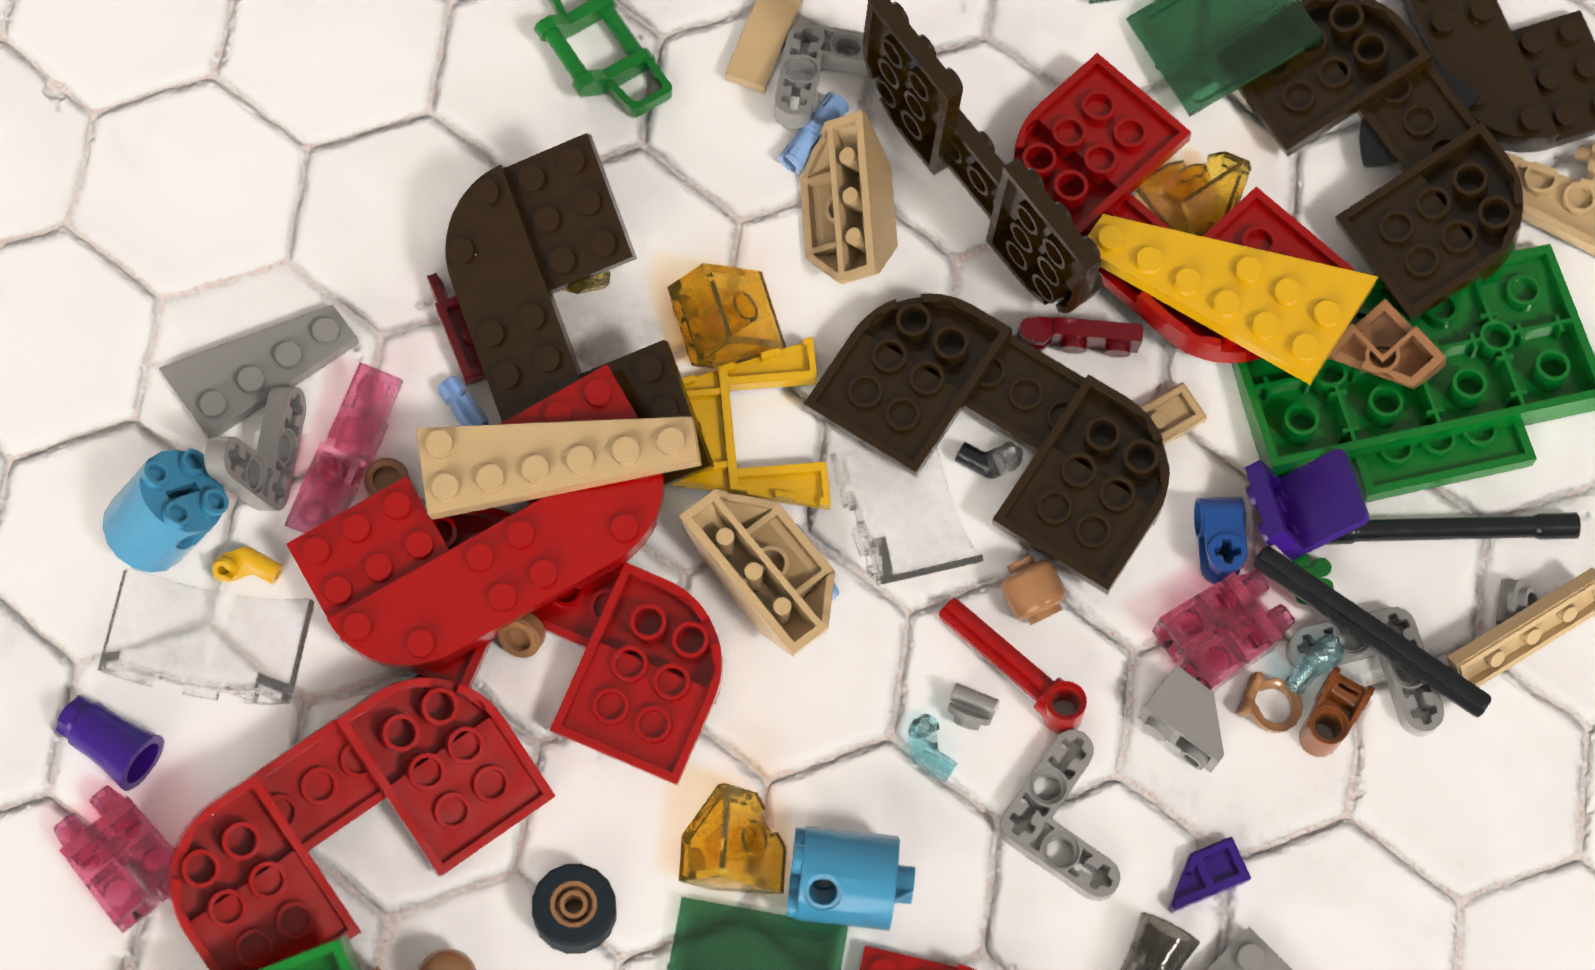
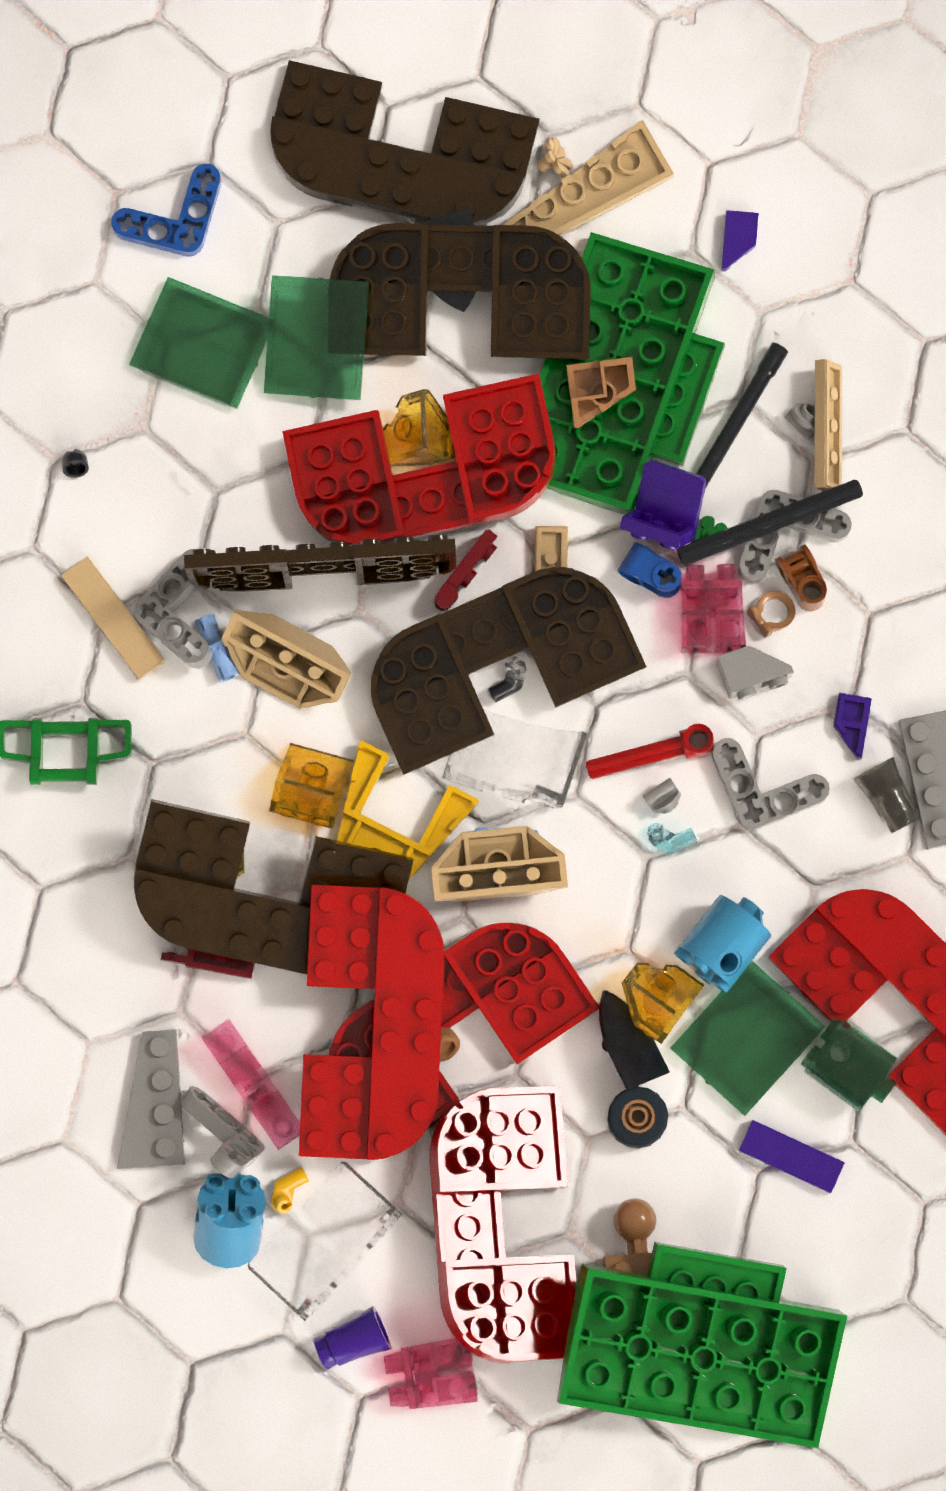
camera: 50 degrees left, 10 degrees up
medium nougat tile [364,458,410,497] -> none
tan wing [416,417,702,520] -> none
light blue axle [438,376,489,426] -> none
medium nougat head [1000,555,1067,625] -> none
yellow wing [1088,214,1378,385] -> none
clear light blue arm [1285,634,1344,695] -> none
none -> black shield [599,990,670,1091]

